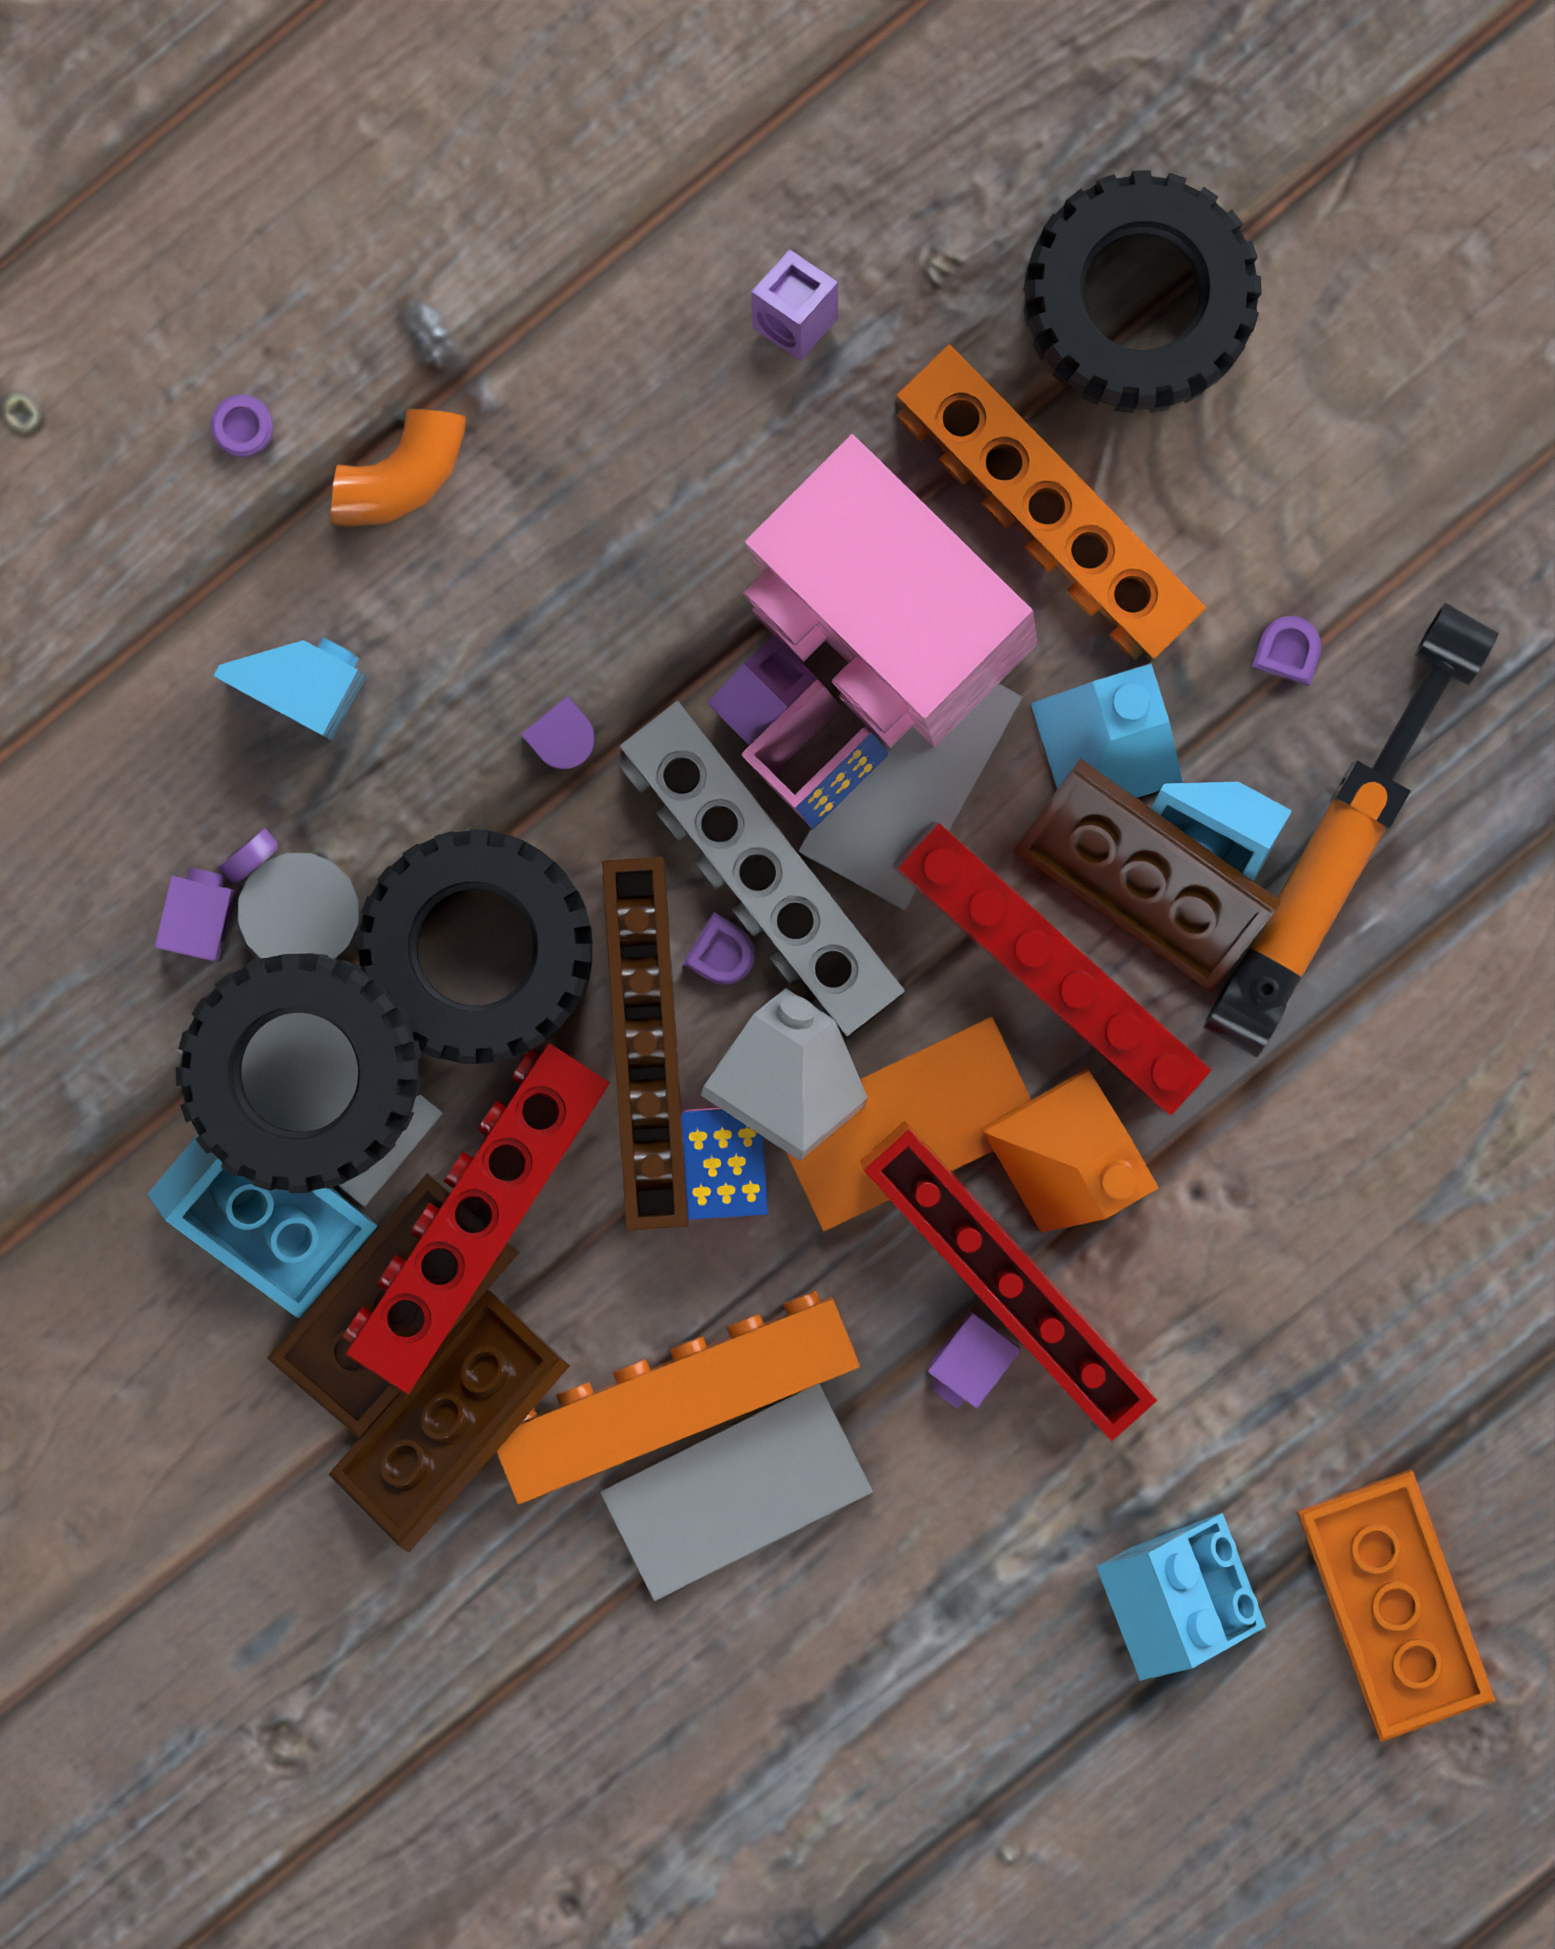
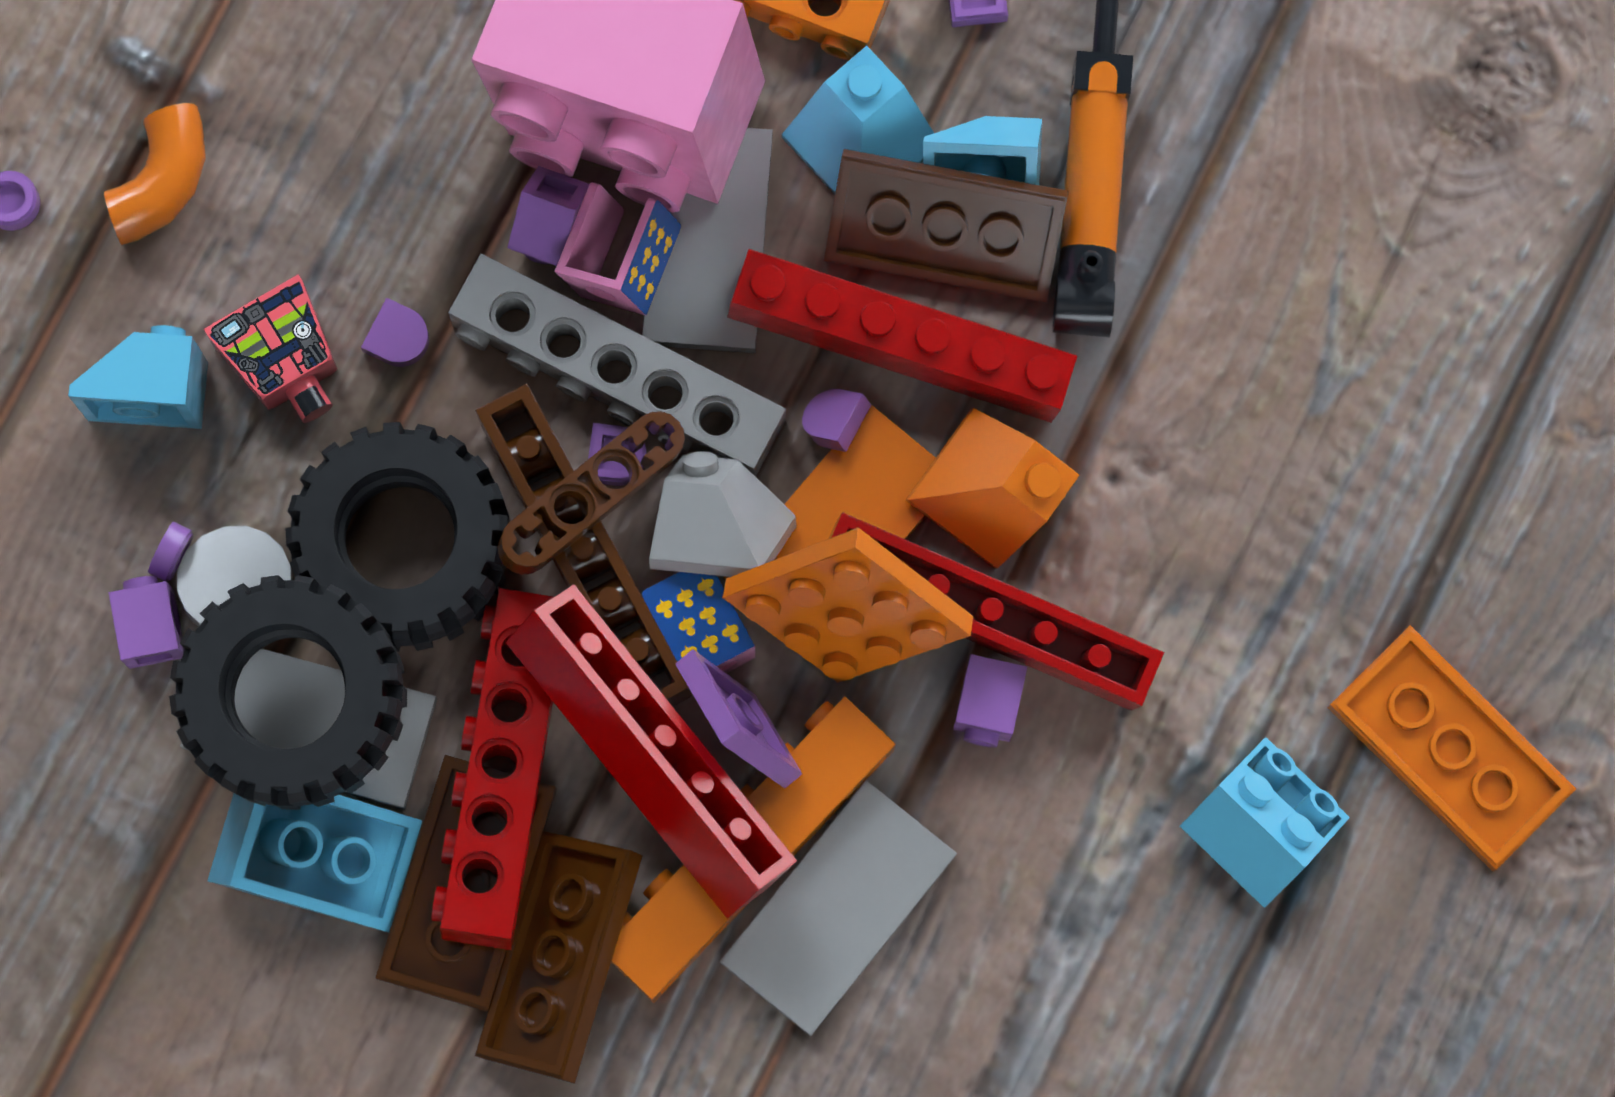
camera: 30 degrees left, 10 degrees down
none -> torso [204,274,337,423]
none -> reddish brown beam [498,411,685,574]
none -> red brick [506,585,797,919]
none -> medium lavender tile [675,649,802,788]
none -> orange plate [722,528,973,683]
none -> medium lavender tile [802,389,871,452]

